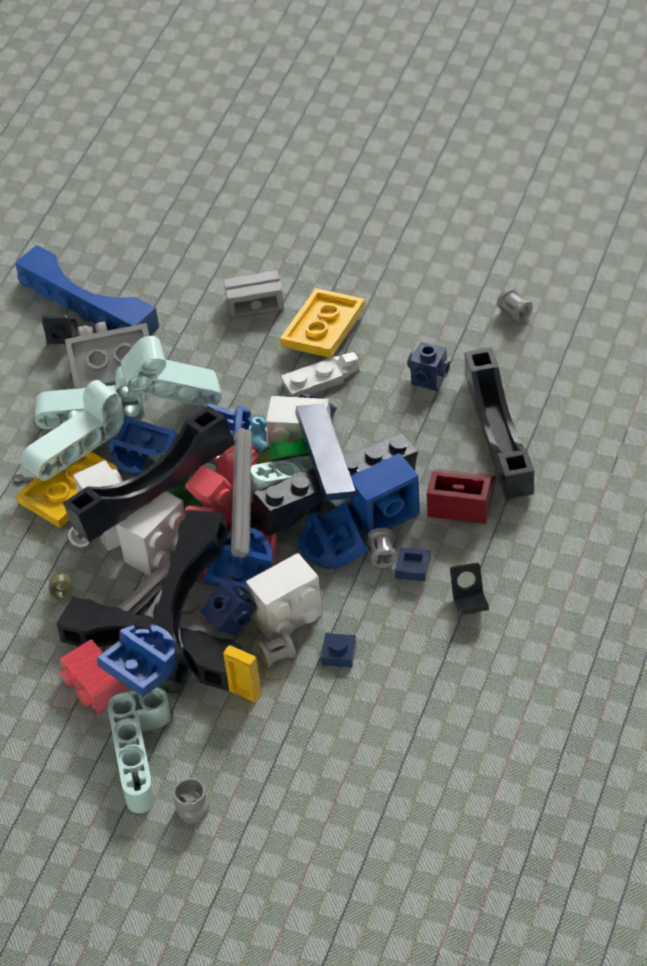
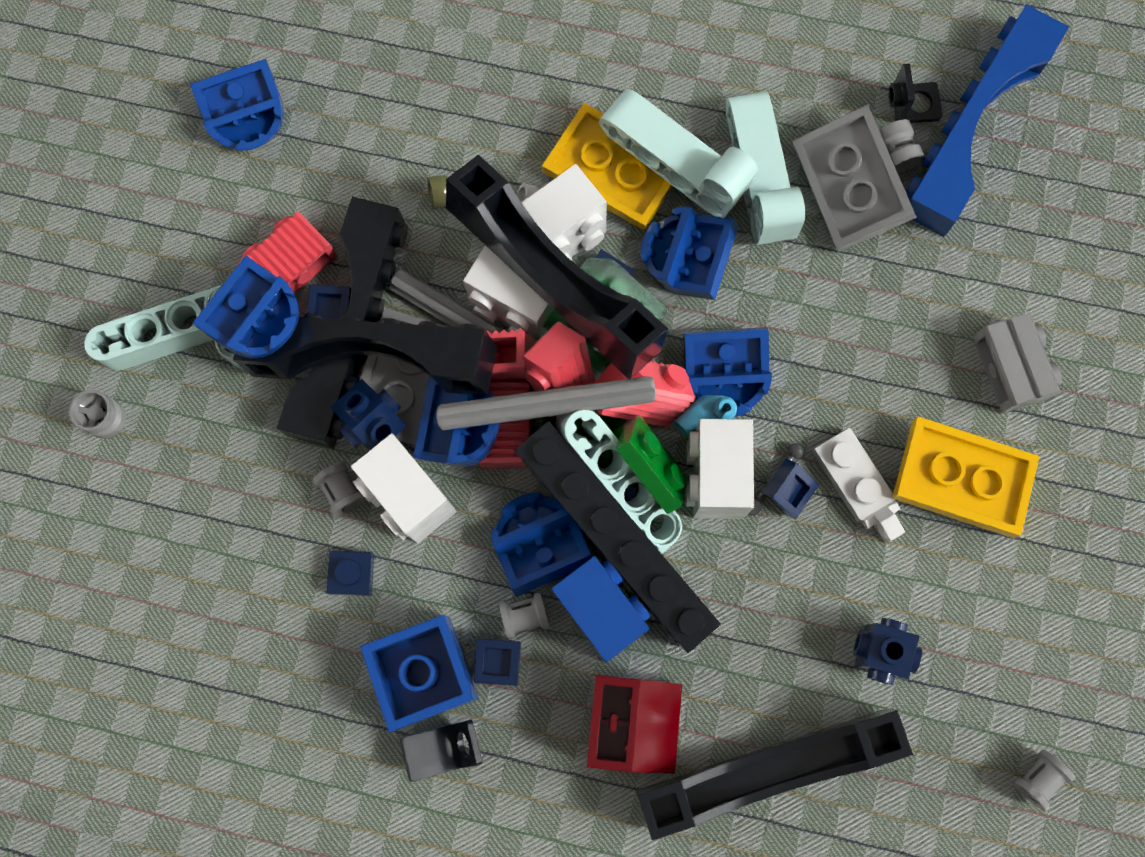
camera: 85 degrees right, 30 degrees up
light aqua beam [121,336,222,407] -> none
yellow tile [223,645,262,702] -> none
tile [295,403,355,501] -> none
none -> blue brick [360,614,479,732]

